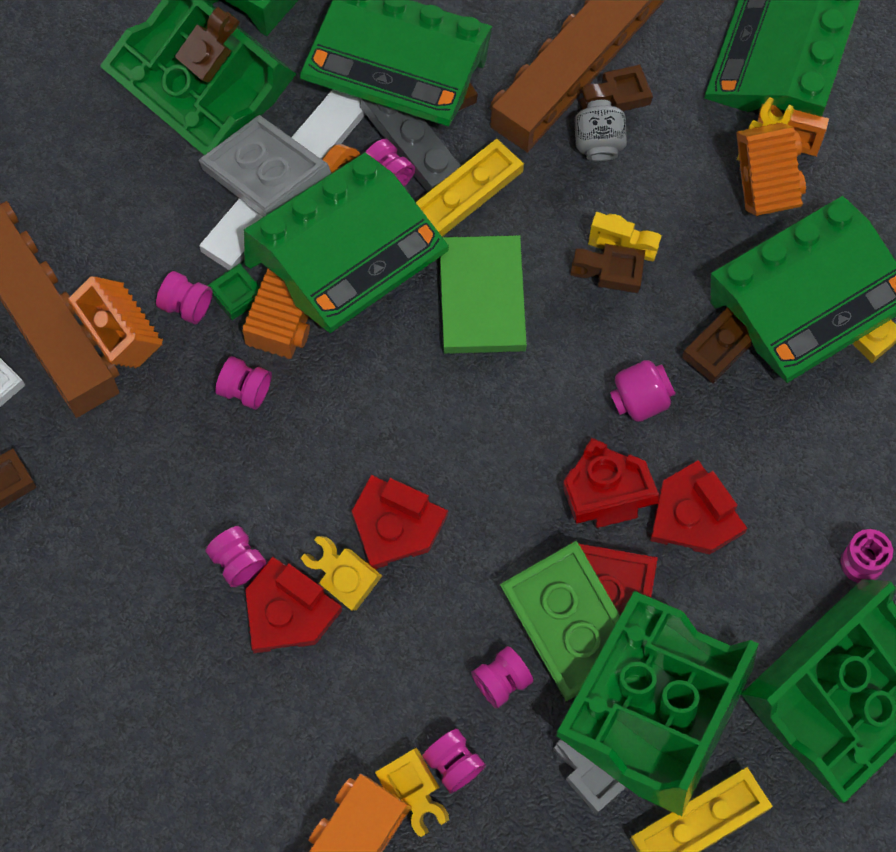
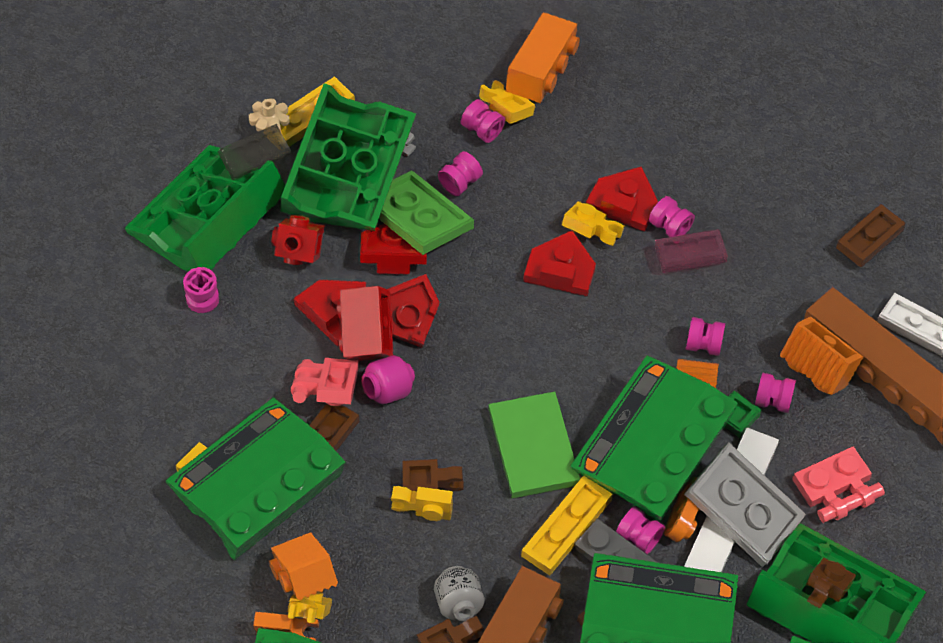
camera: 170 degrees right, 10 degrees down
none -> clear smoke plate [218,124,291,180]
none -> tan plant [249,99,290,135]
none -> red brick [271,215,325,265]
none -> coral plate [291,358,359,406]
none -> brick [337,286,393,361]
none -> clear pink plate [655,229,728,273]
none -> coral plate [793,446,885,523]

